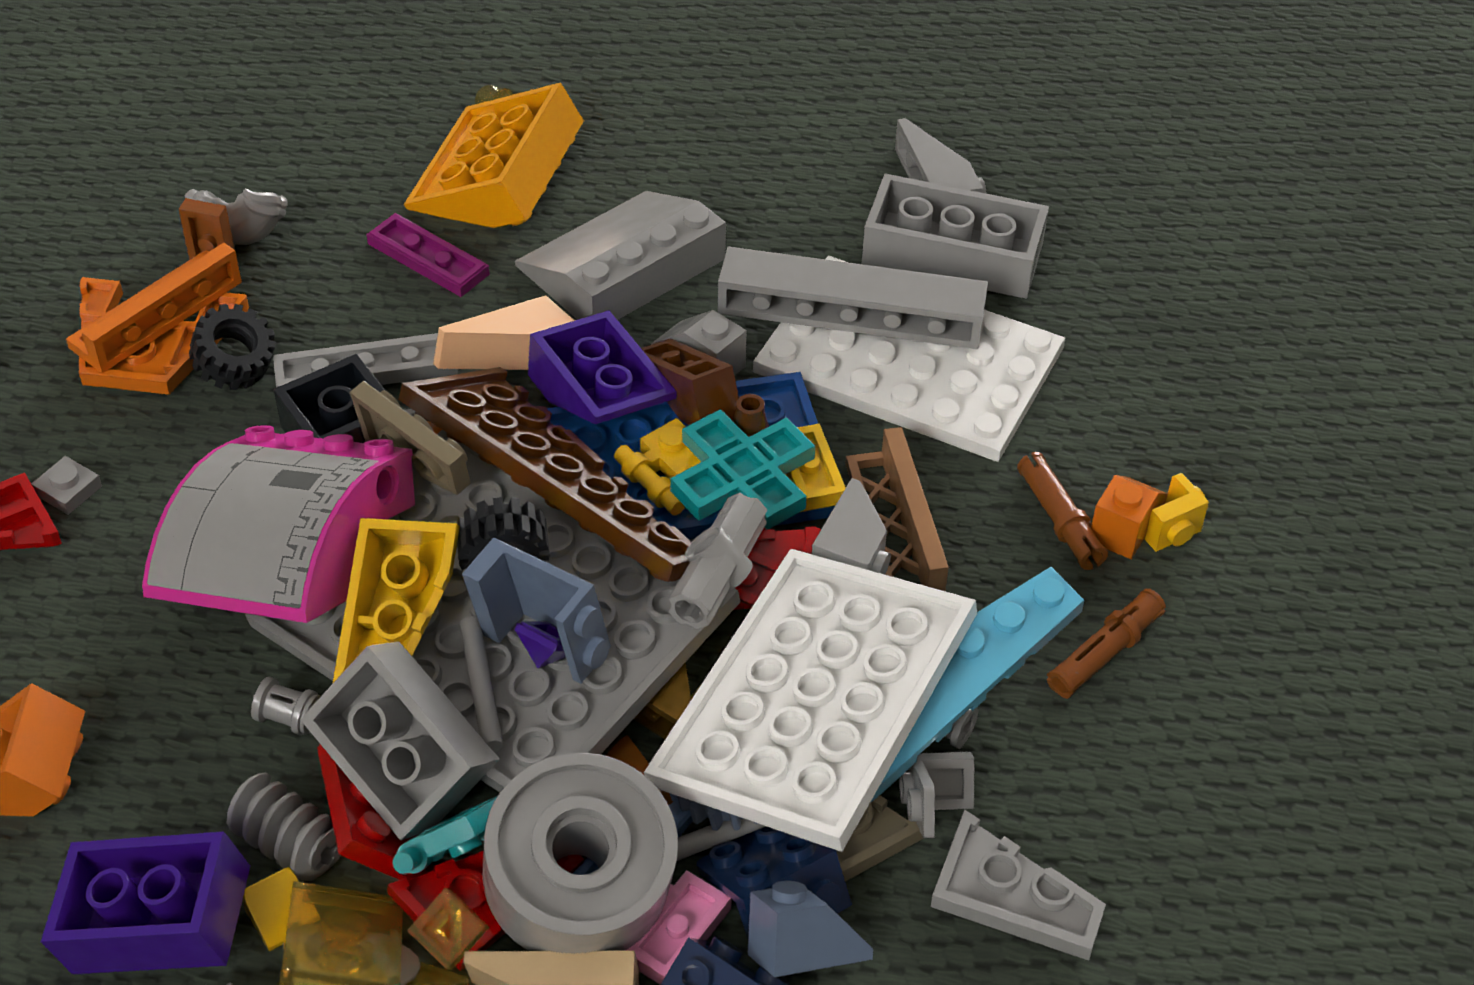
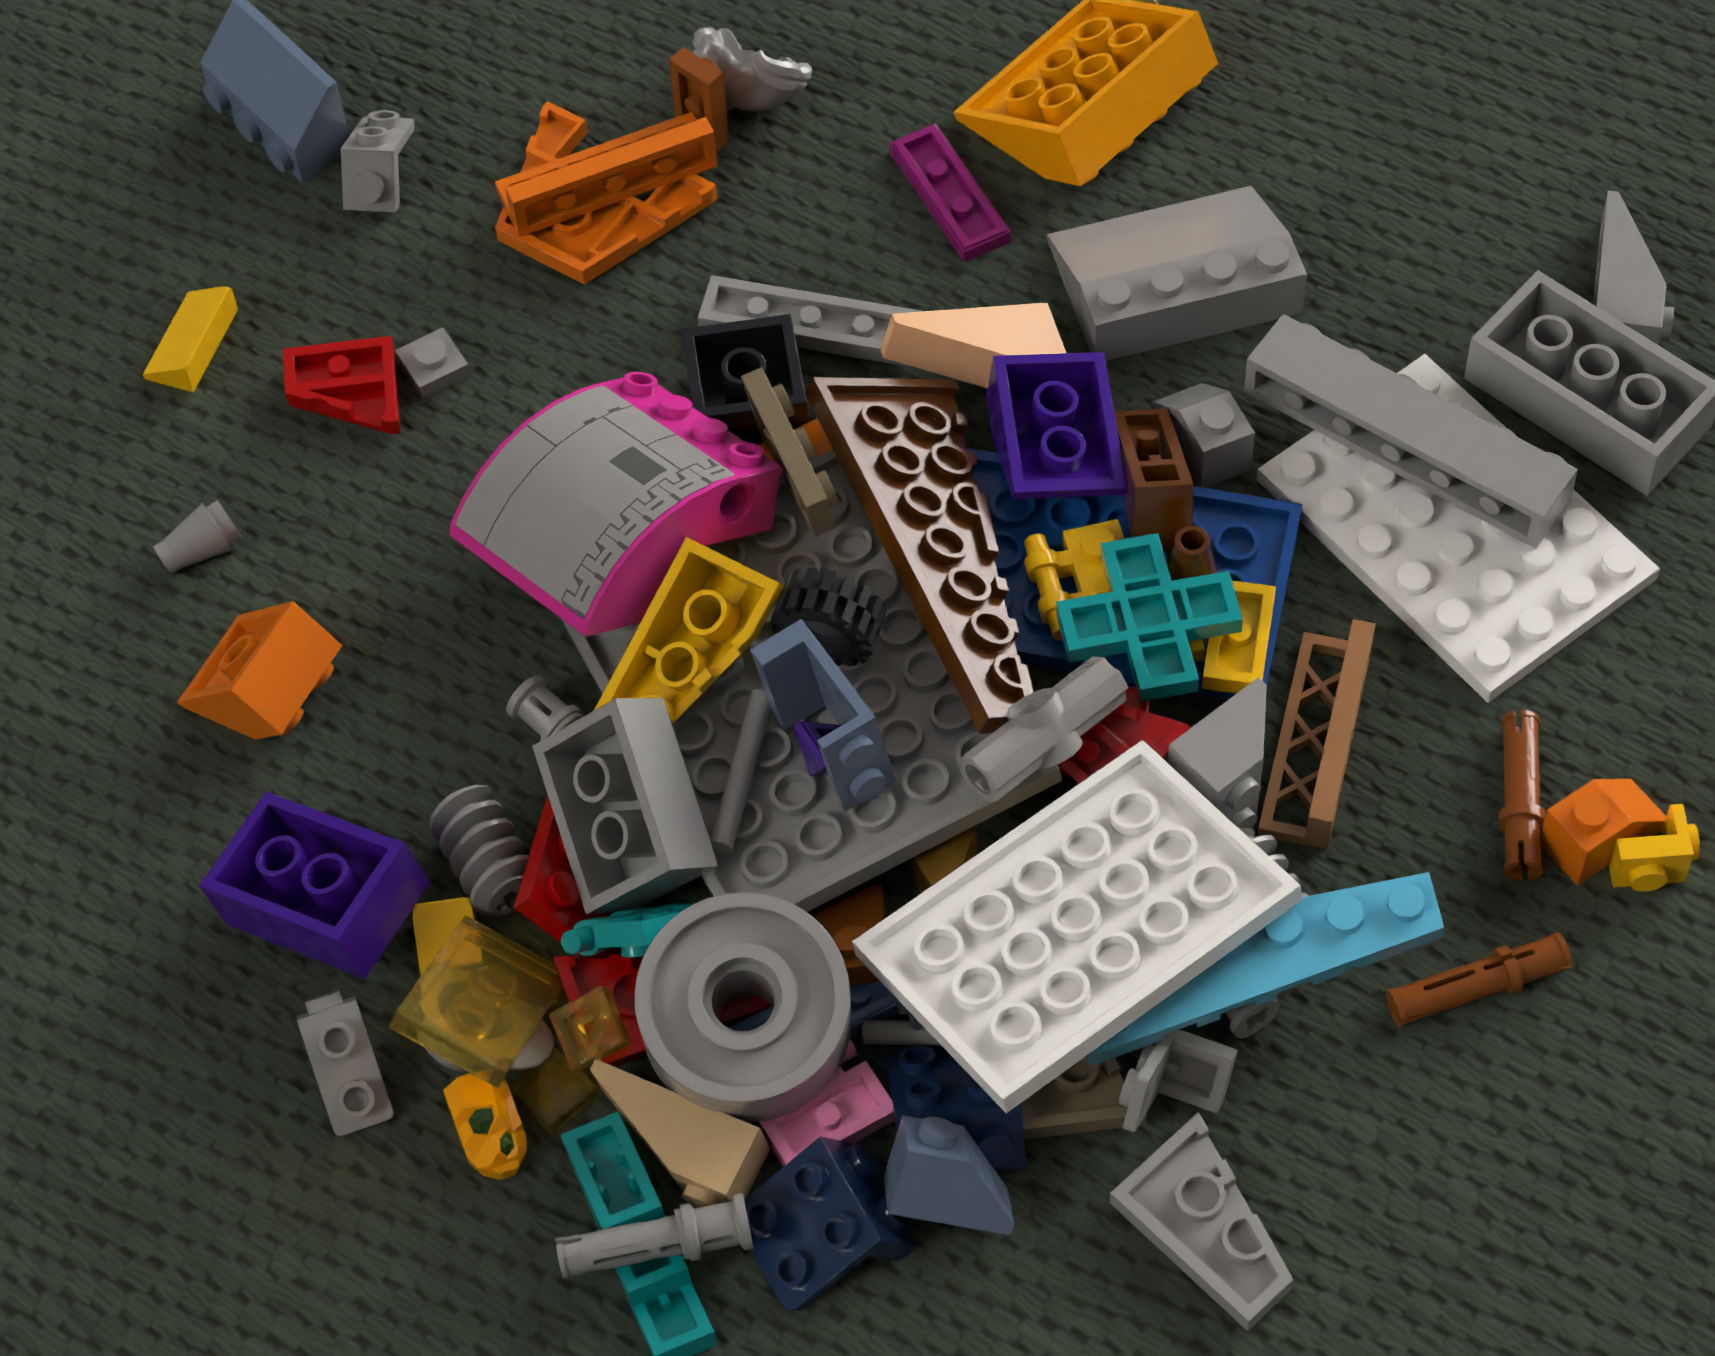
camera: 30 degrees right, 10 degrees up
black tyre [189,304,276,390] -> none

